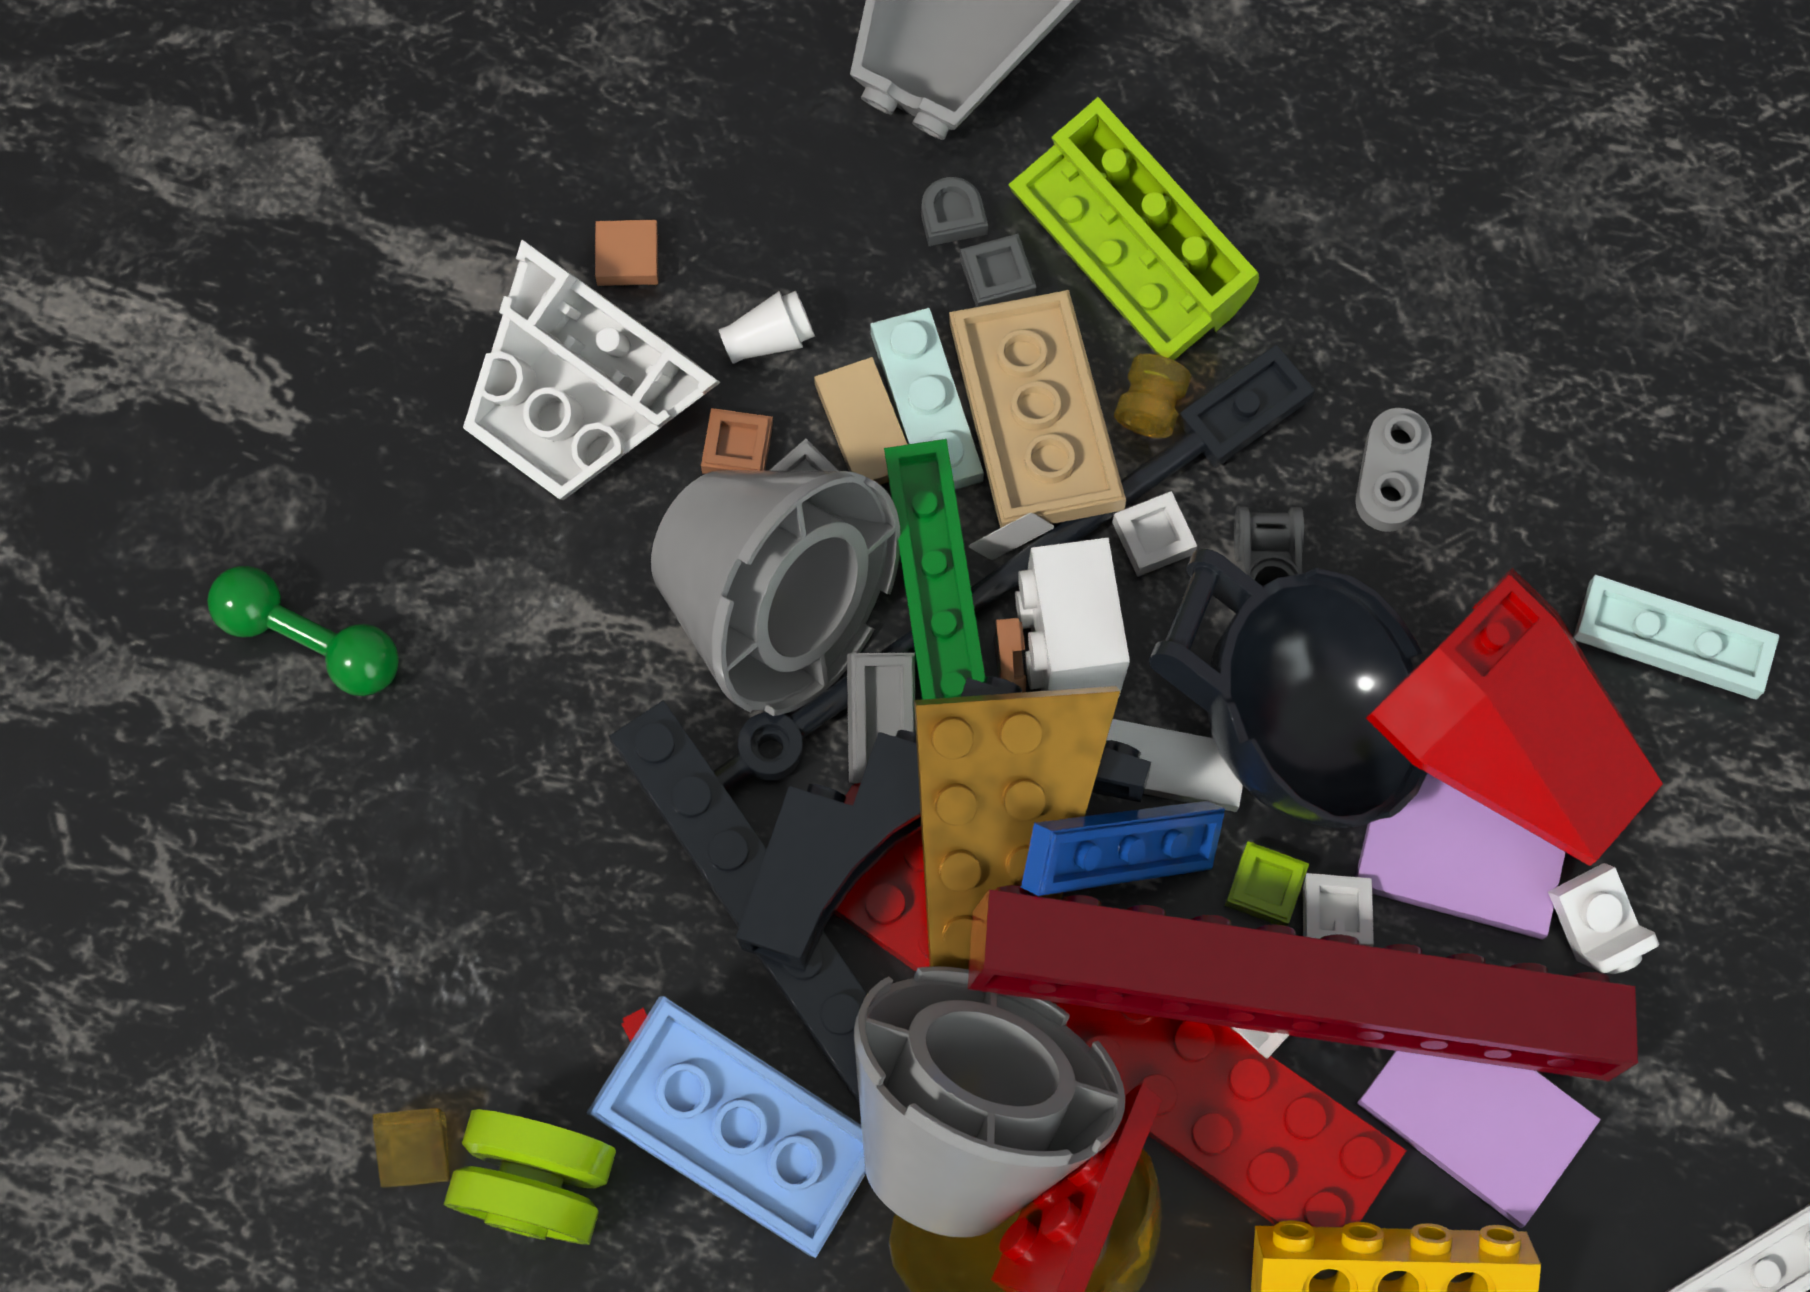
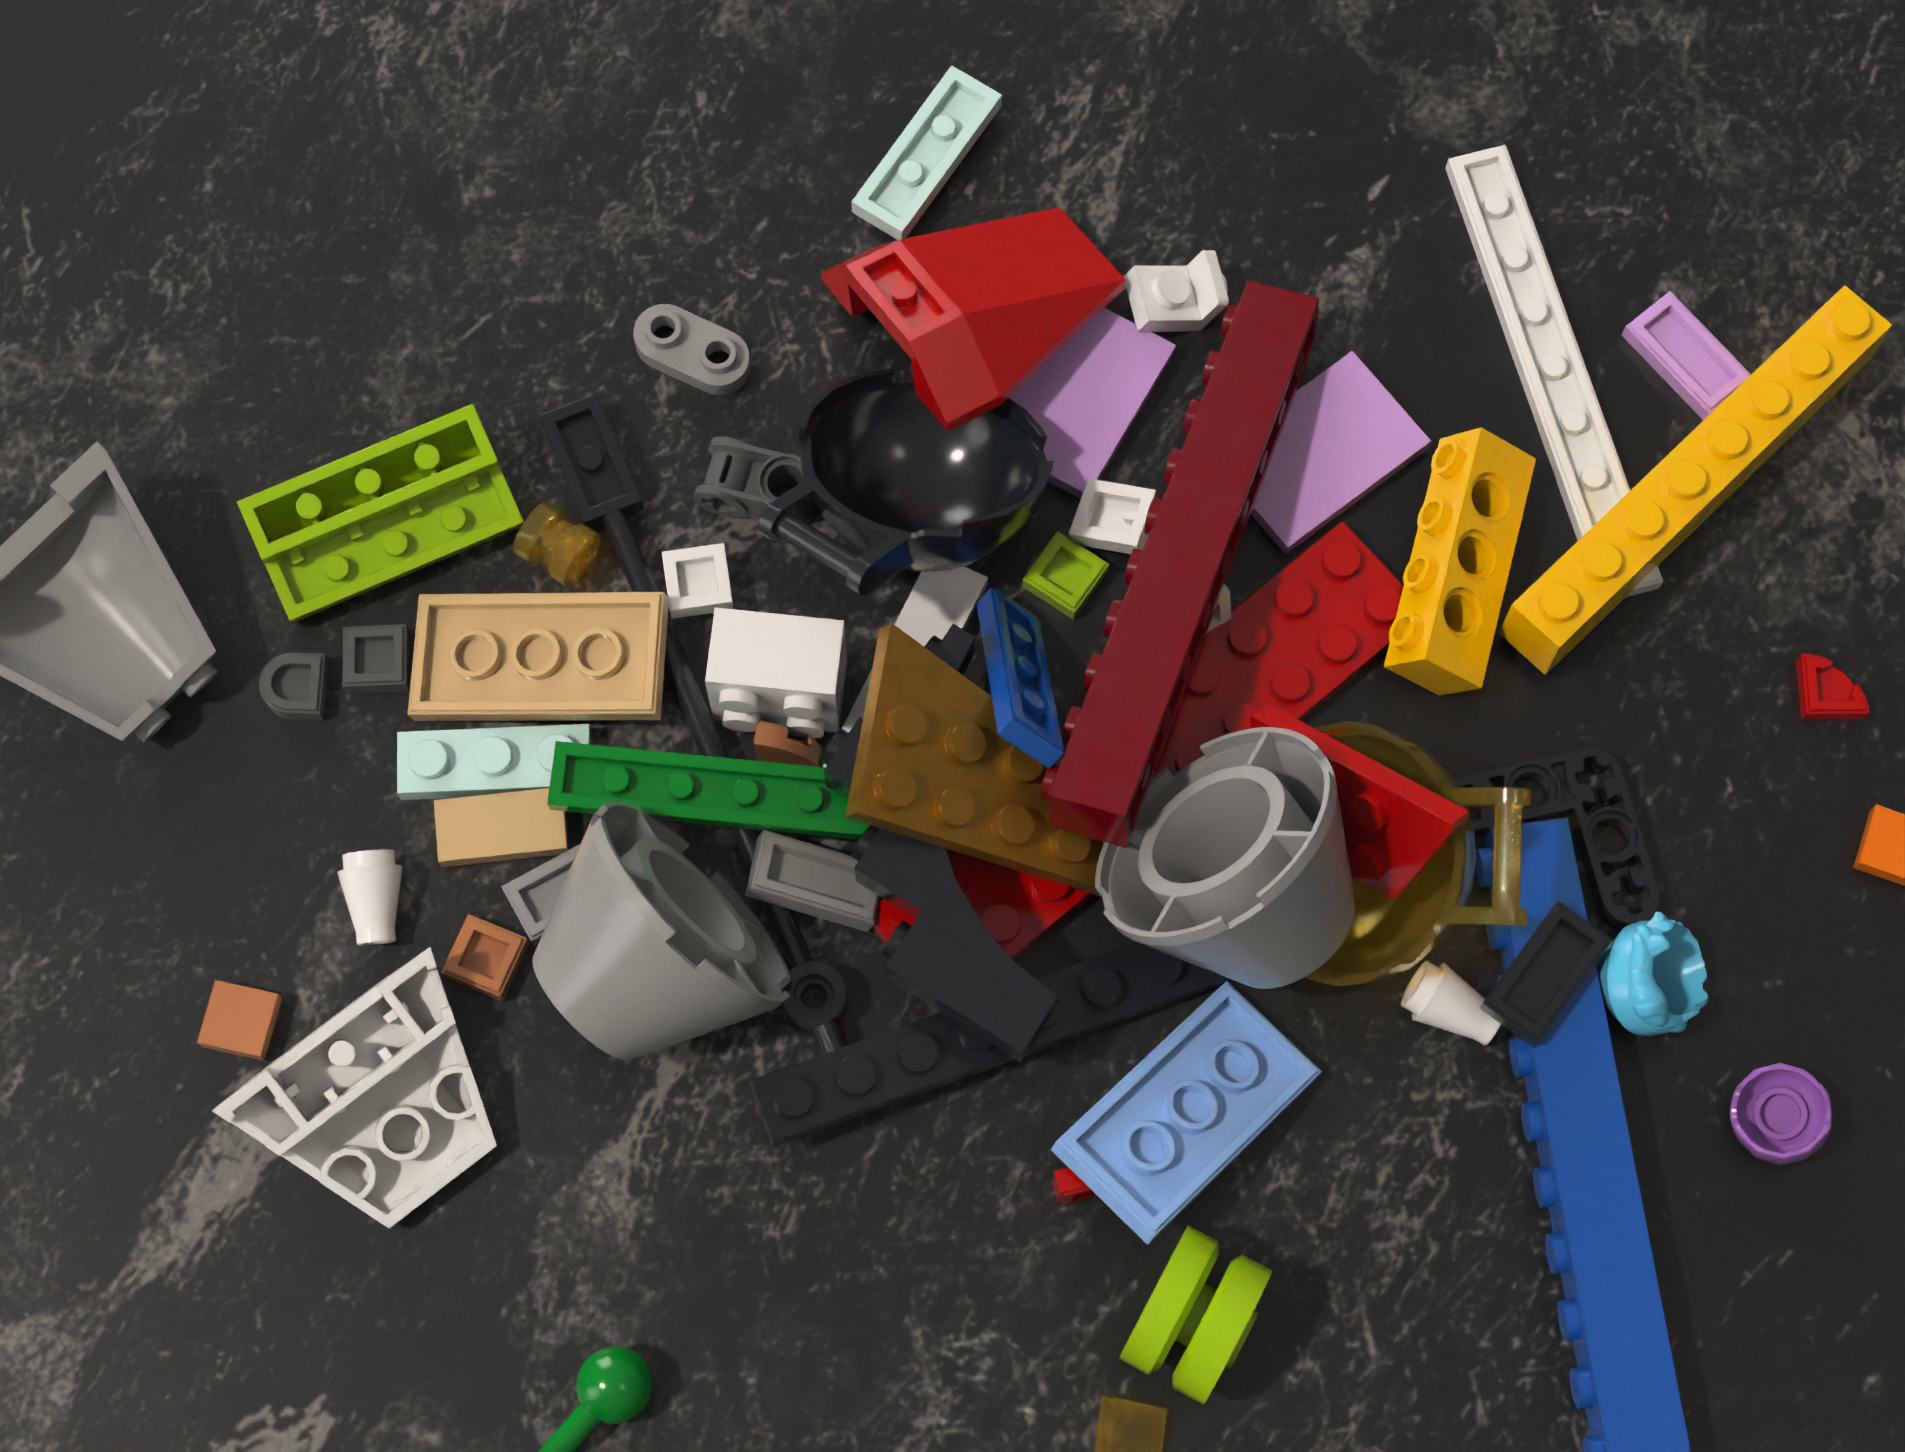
camera: 75 degrees left, 0 degrees up
white sticker [969,513,1054,560] -> none

